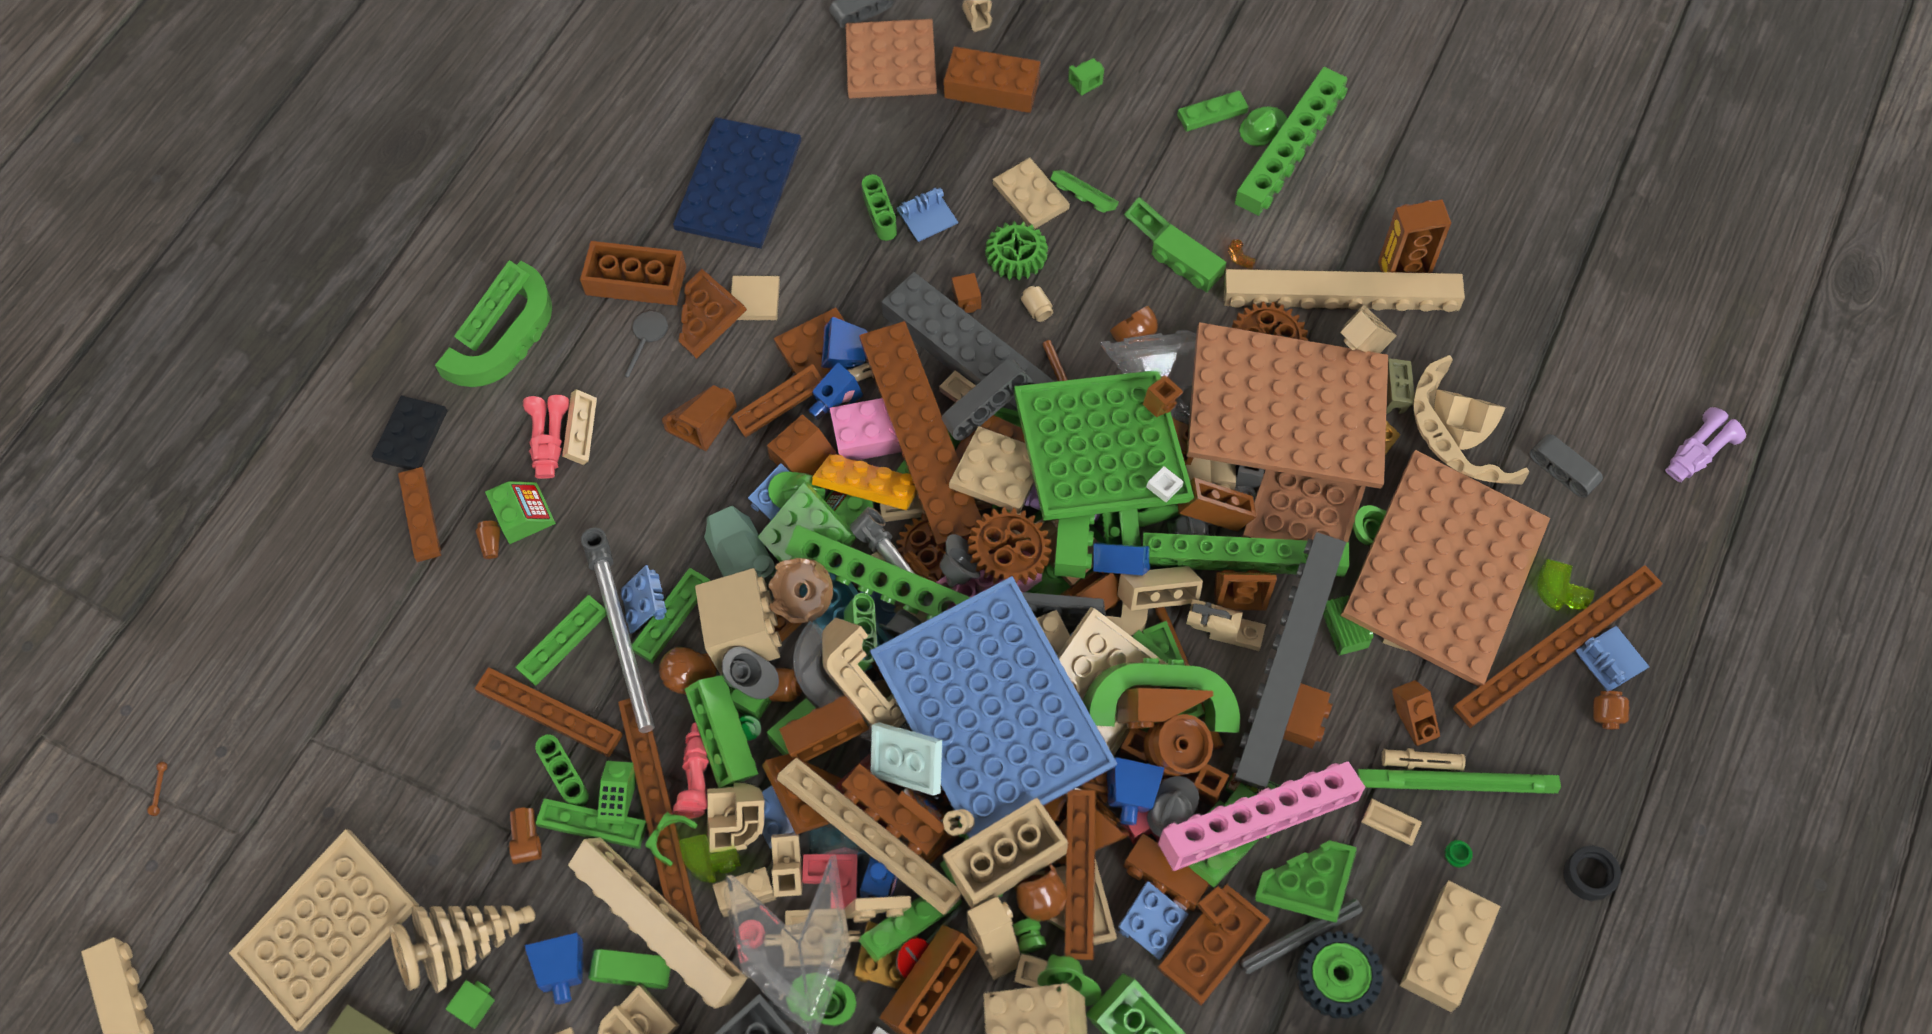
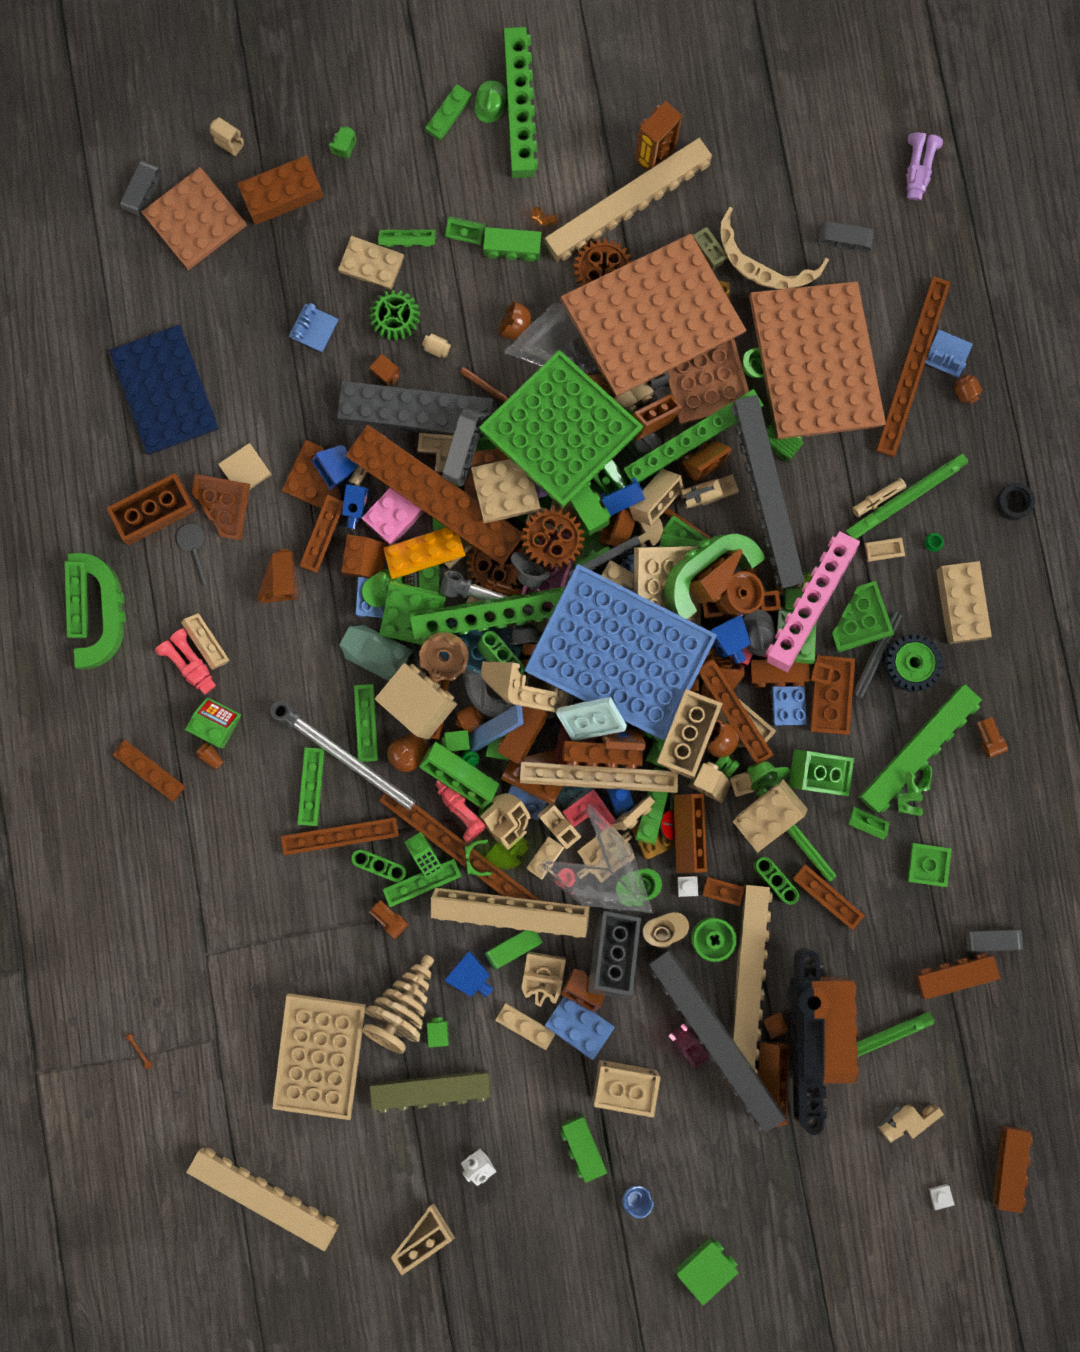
camera: 40 degrees left, 20 degrees up
black plate [372,395,448,470] -> none
medium blue hinge [621,565,667,634] -> none
dark grey piece [721,647,779,699] -> none
bright green beam [862,175,897,241] -> none
tan bush [943,809,974,835] -> none
dark orange brick [1143,375,1183,417] -> none
white plate [1146,467,1184,502] -> none
dark orange brick [1283,683,1333,749] -> none
tan wedge [1340,305,1397,353] -> none
dark orange slope [1392,680,1440,746] -> none
tan brick [1434,389,1505,450] -> none
clear neon green brick [1537,559,1595,611] -> none
none -> medium blue tile [469,705,524,752]

